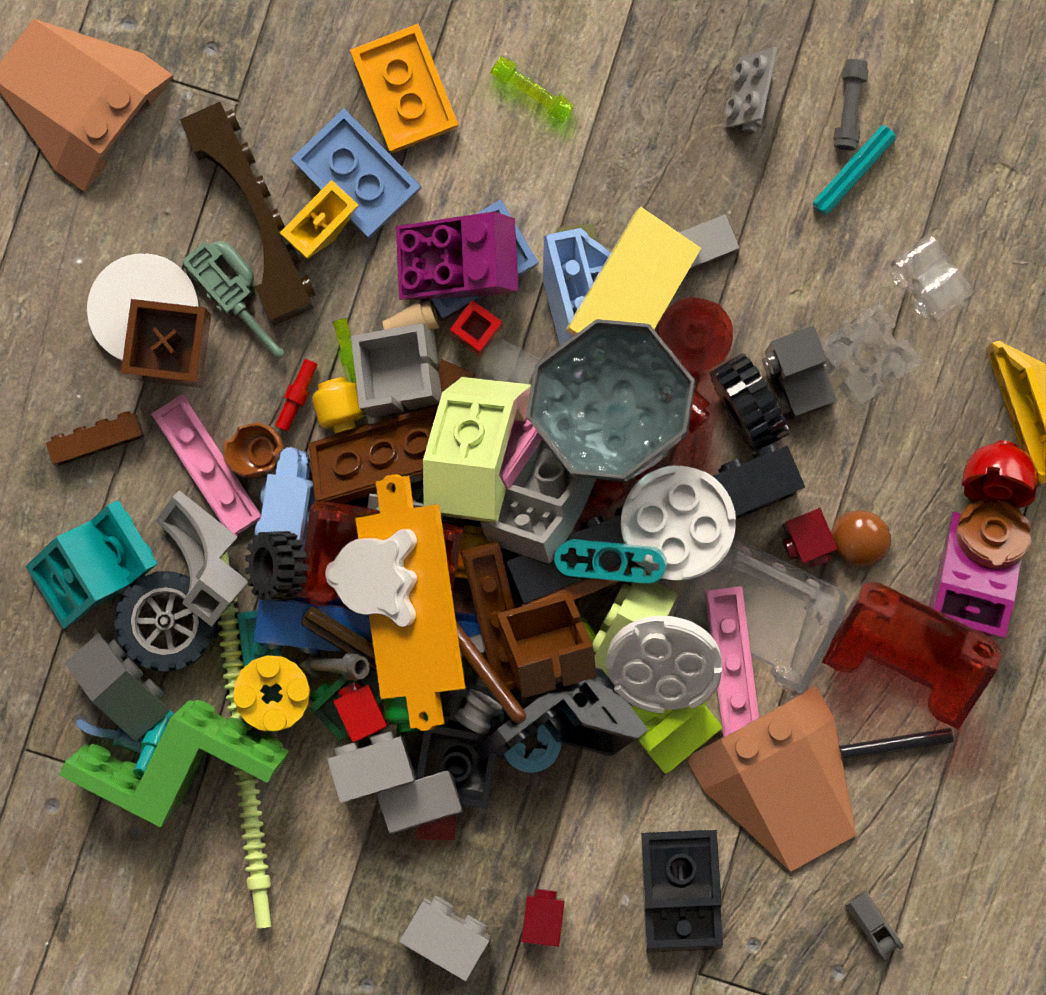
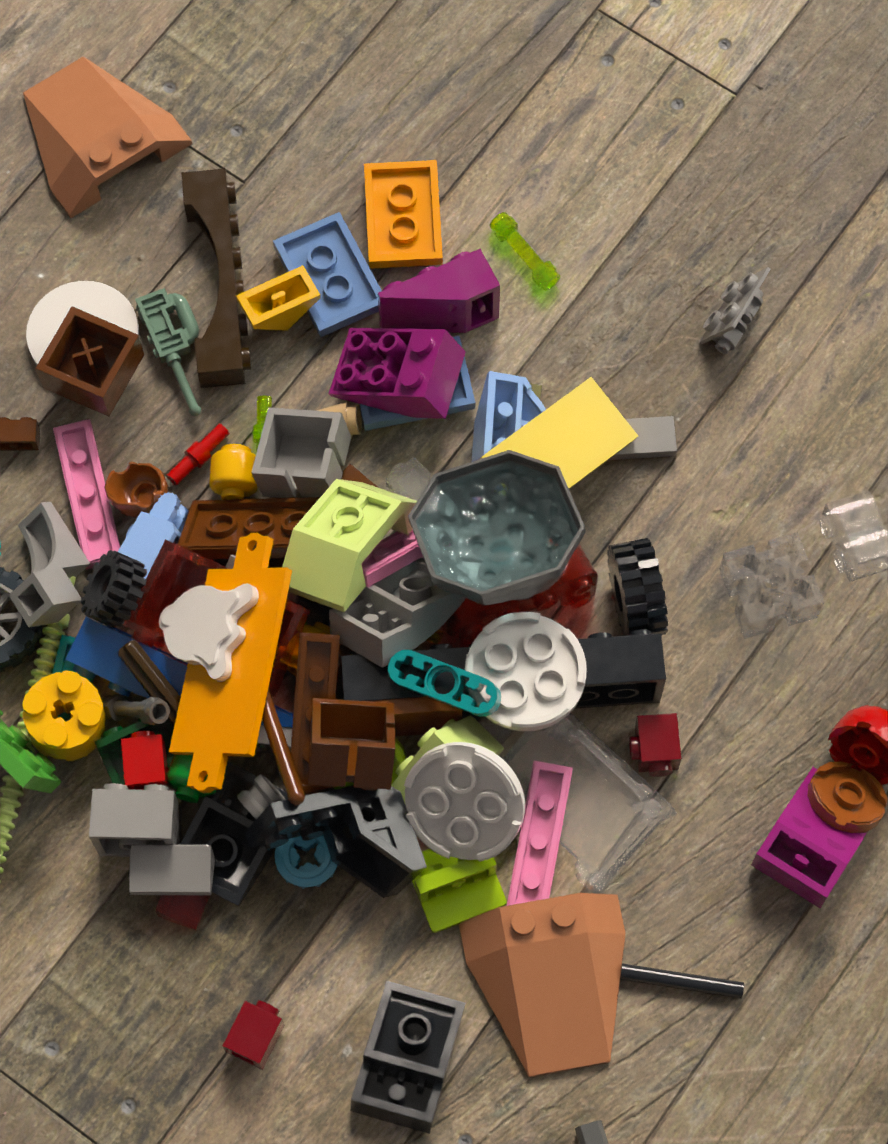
camera: 20 degrees right, 15 degrees down
light grey piece [399,895,490,981] -> none
red brick [450,300,503,358] -> none
clear red brick [657,297,733,377] -> none
dark grey brick [762,325,837,420] -> none
teal axle [812,125,896,216] -> none
clear red windscreen [821,582,1002,730] -> none
dark orange hair [831,510,891,567] -> none
dark grey bar [833,59,869,151] -> none
none -> magenta slope [378,249,500,333]

